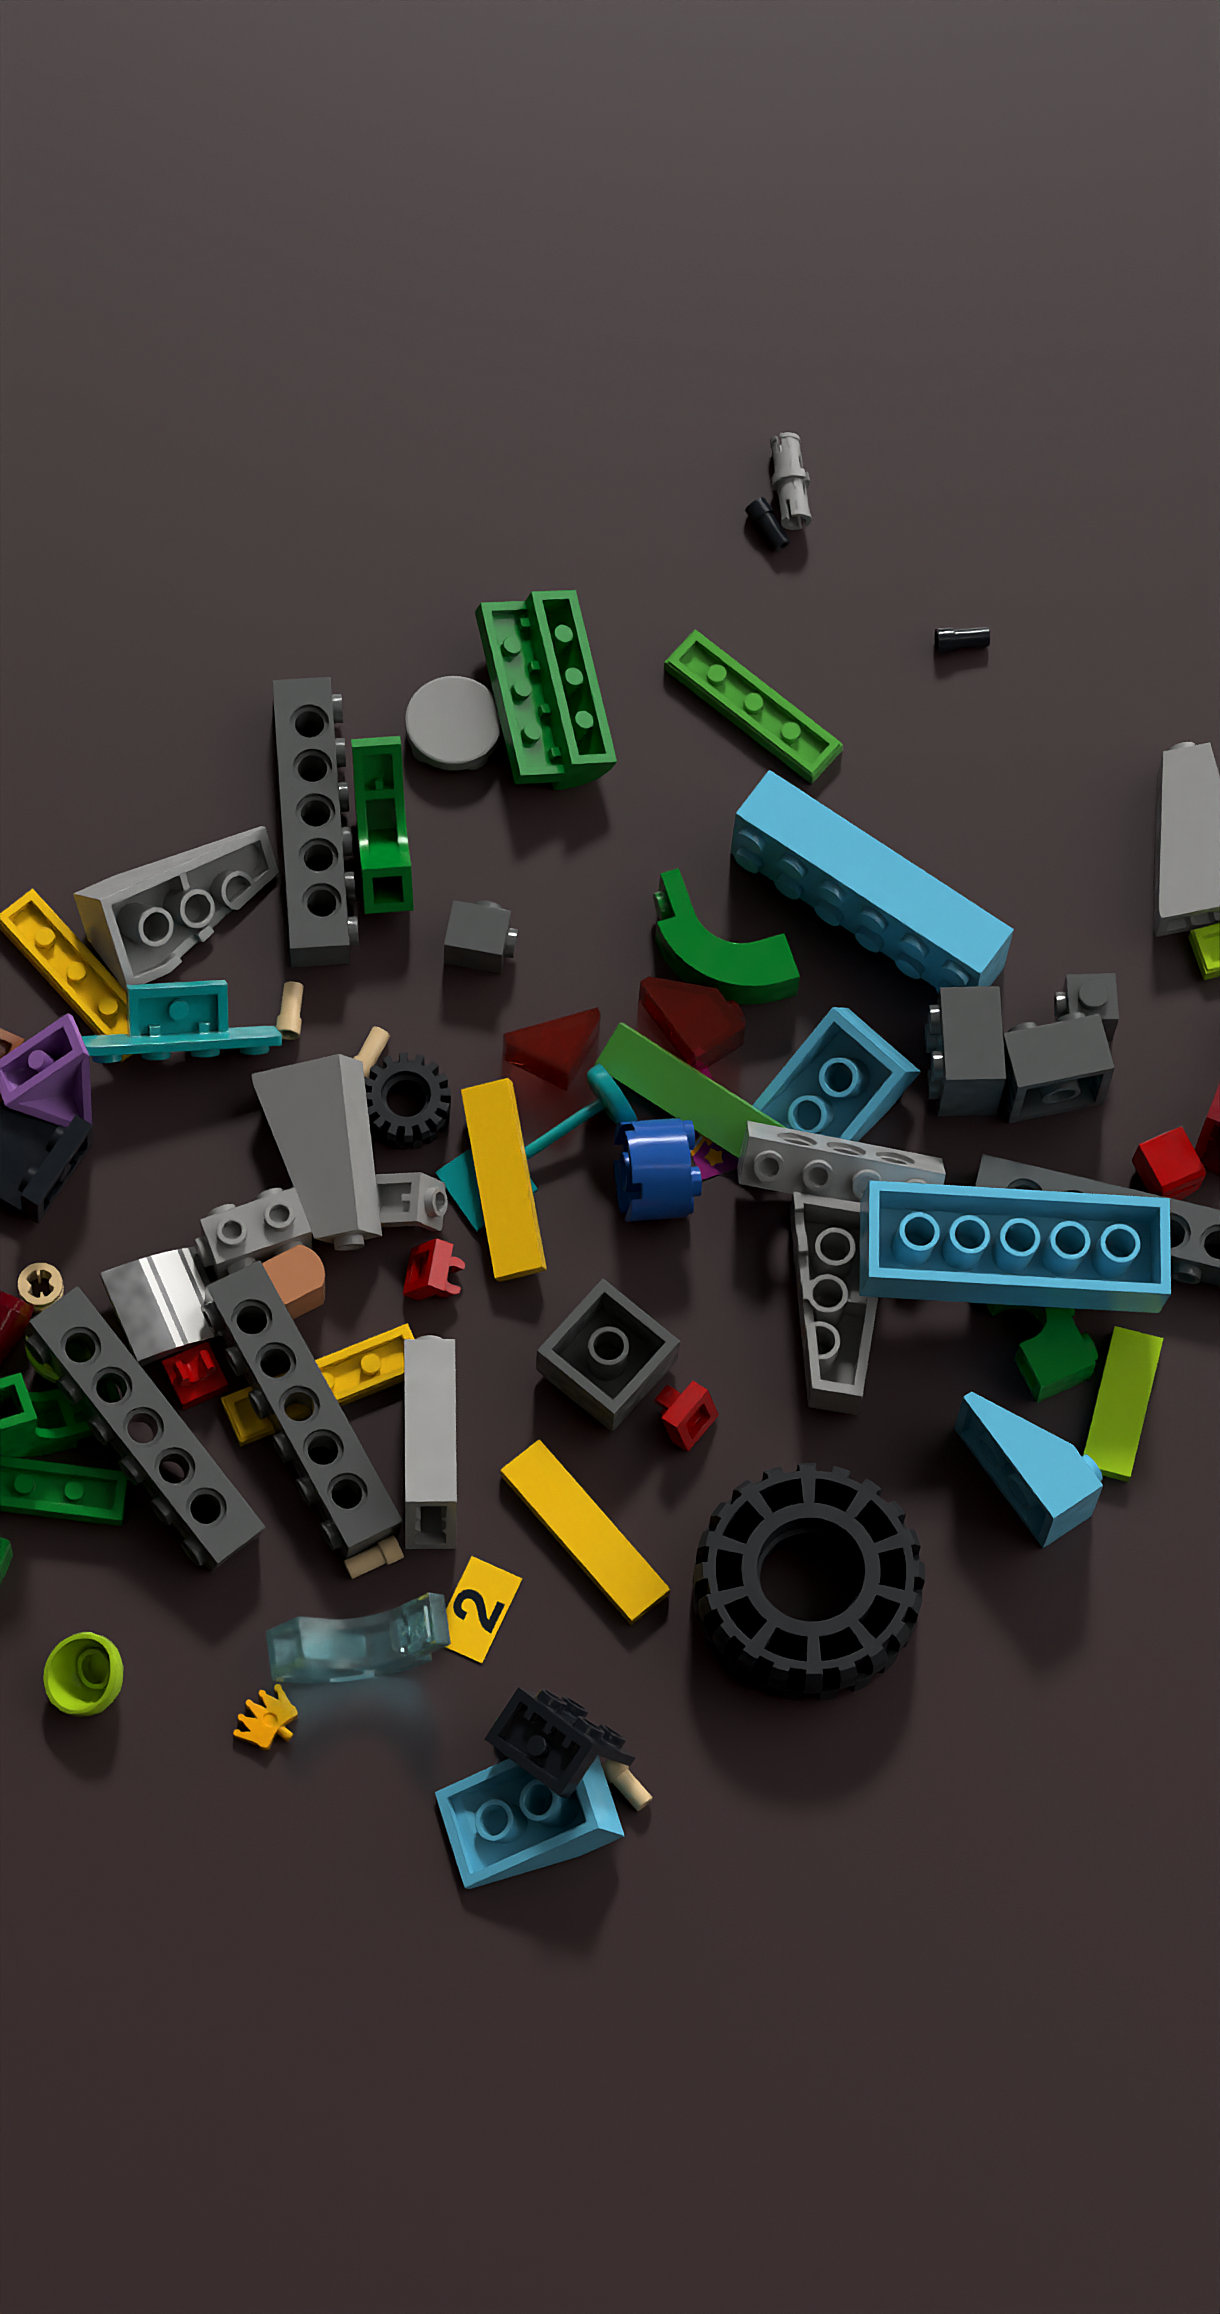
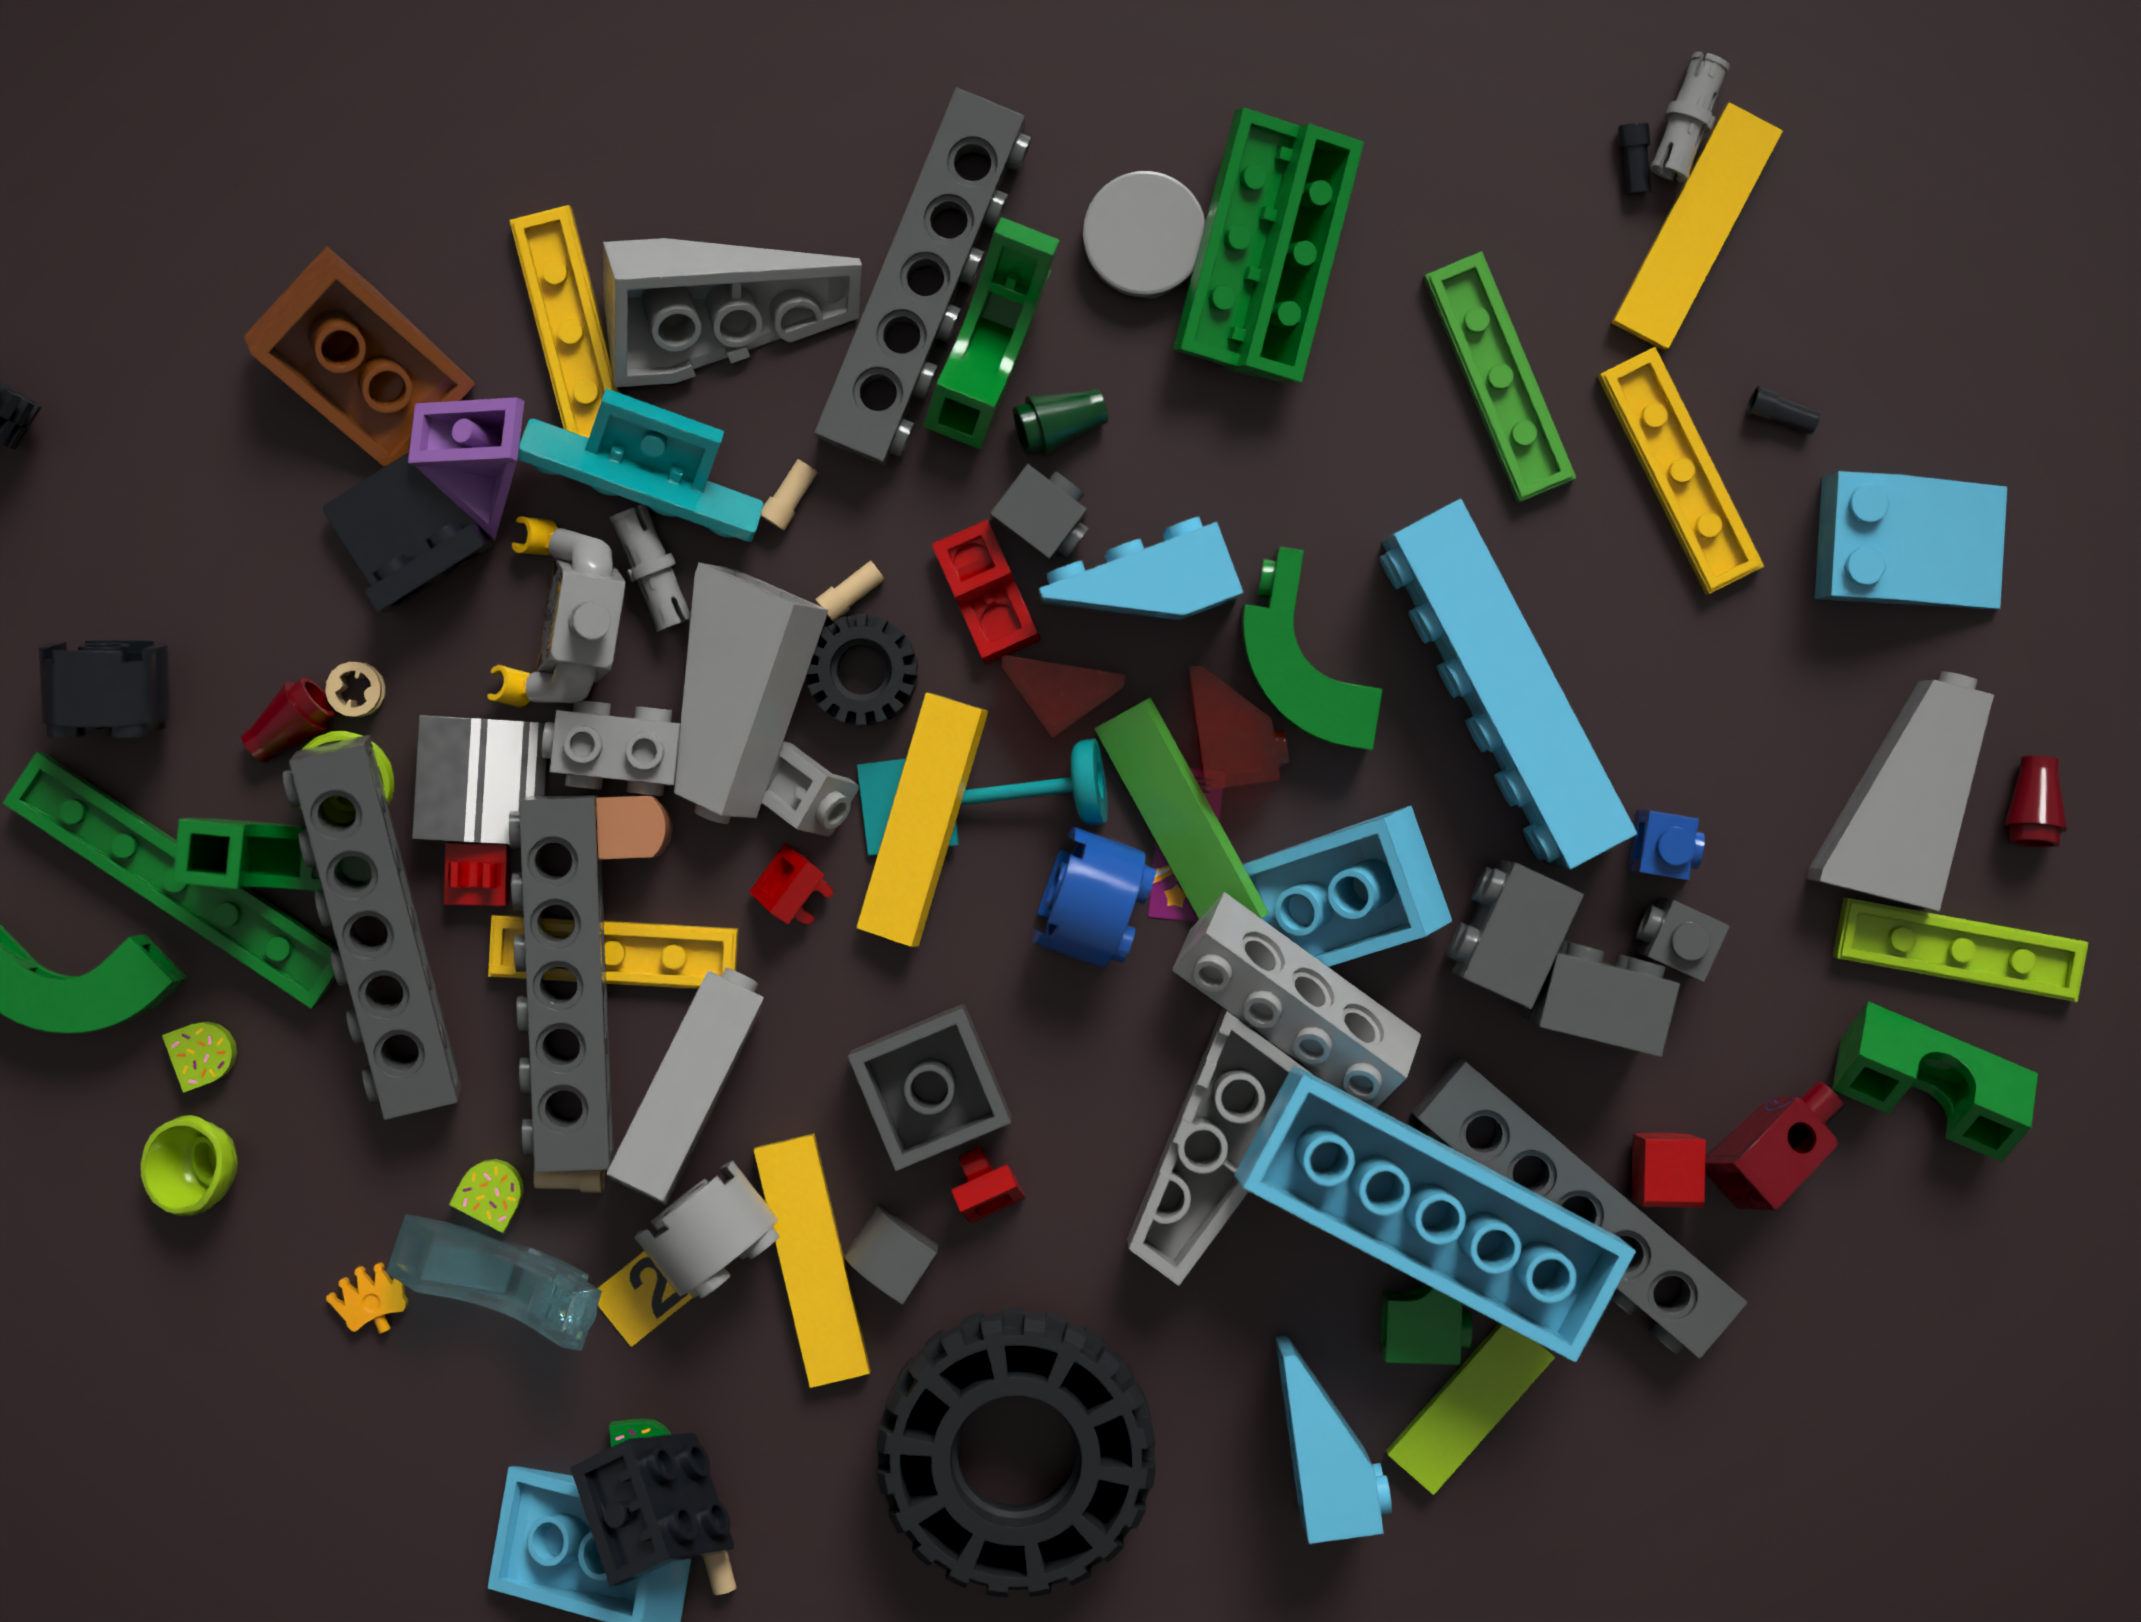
camera: 30 degrees right, 20 degrees up
none -> lime tile [162,1021,237,1093]
none -> lime tile [449,1159,524,1233]
none -> light grey torso [487,517,625,708]
none -> light grey pin [609,504,691,632]
none -> light grey brick [634,1160,780,1299]
none -> dark grey brick [844,1205,939,1305]
none -> red slope [932,519,1041,665]
none -> dark green cone [1013,388,1108,456]
none -> medium azure slope [1039,516,1243,621]
none -> yellow tile [1597,347,1764,595]
none -> yellow tile [1611,102,1783,351]
none -> blue brick [1627,810,1705,880]
none -> medium azure slope [1815,471,2007,610]

